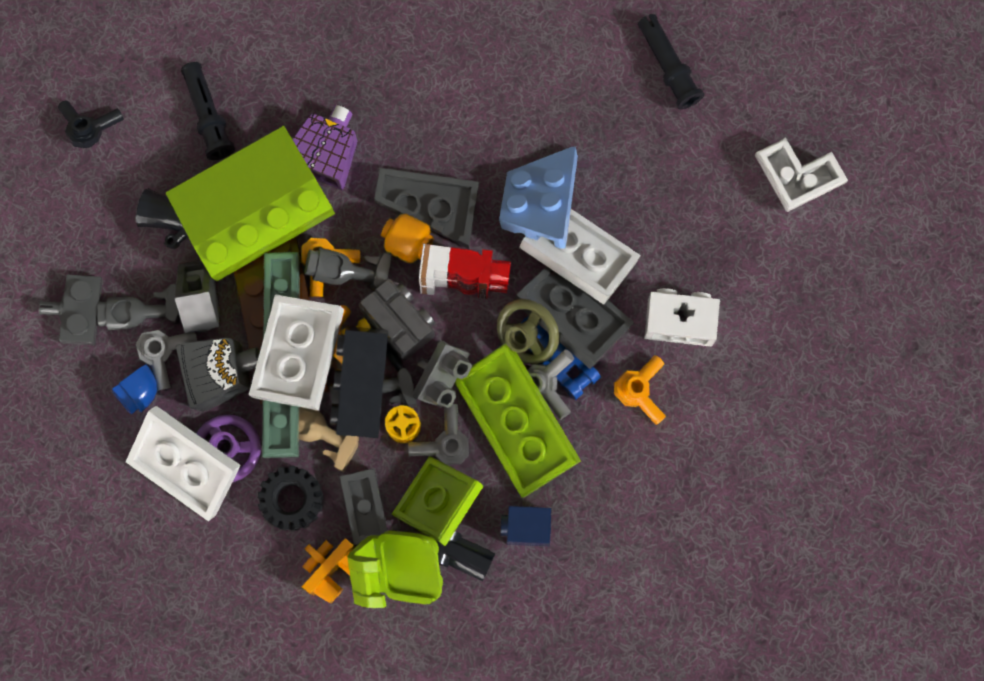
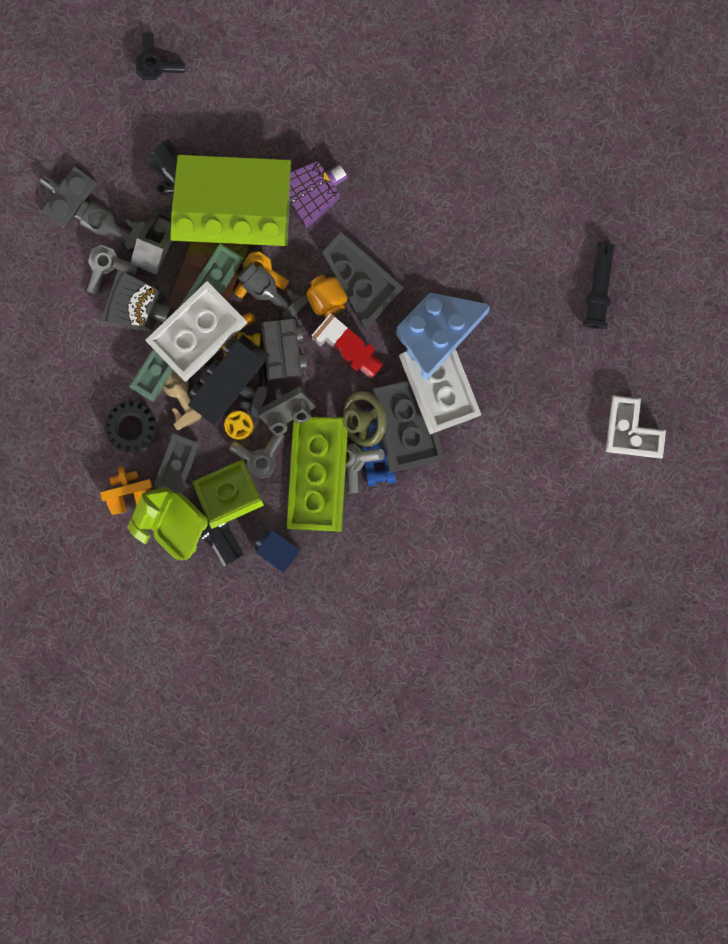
camera: 30 degrees right, 10 degrees up
blue piece [112,365,158,414] -> none
white plate [126,406,241,521] -> none
black pin [181,62,235,160] -> none
medium lavender piece [196,415,261,482] -> none
light orange piece [614,355,666,425] -> none
white brick [644,288,720,347] -> none

